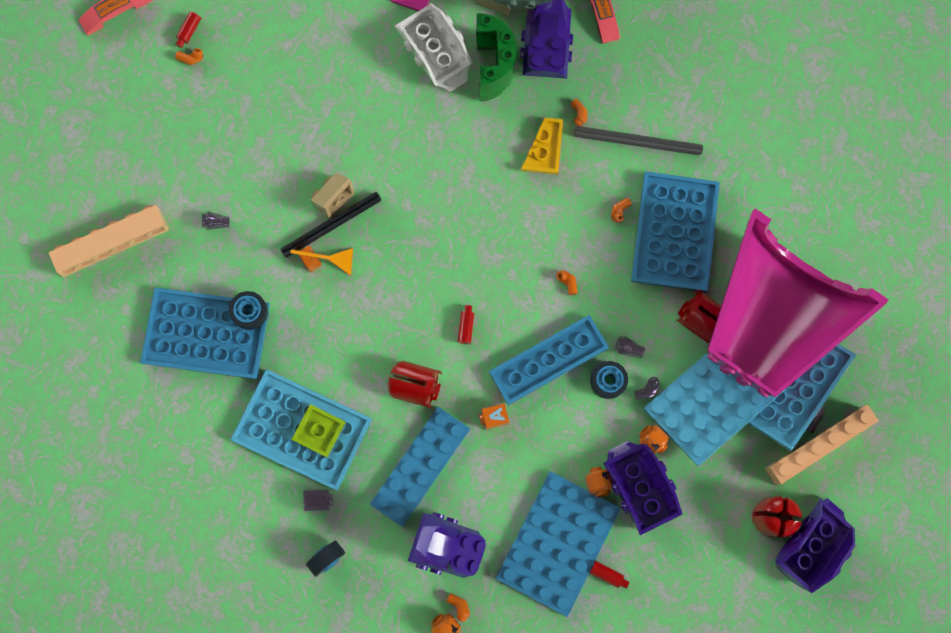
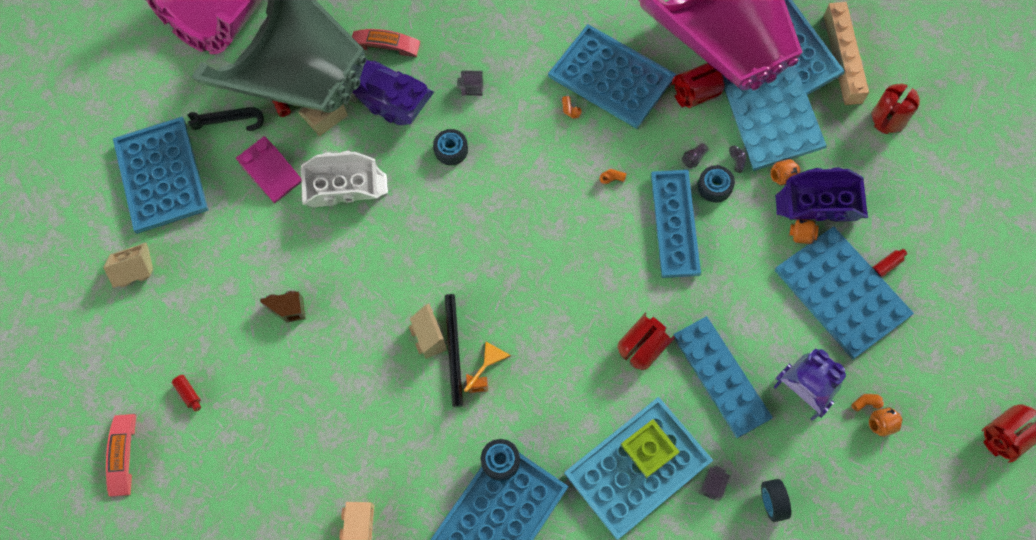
camera: 55 degrees left, 10 degrees down
orange arm [175,48,203,65] -> none
cone [202,211,230,230] -> none
red cylinder [457,305,475,345] -> none
green cylinder [476,13,517,102] -> none
orange brick [479,403,510,430] -> none
yellow wing [521,118,563,175] -> none
orange arm [570,98,588,126] -> none
dark grey axle [574,126,703,155] -> none
dark purple slope [775,498,855,593] -> none
none -> reddish brown slope [260,291,306,323]
none -> wheel [433,129,468,165]
none -> clear purple brick [457,71,484,96]

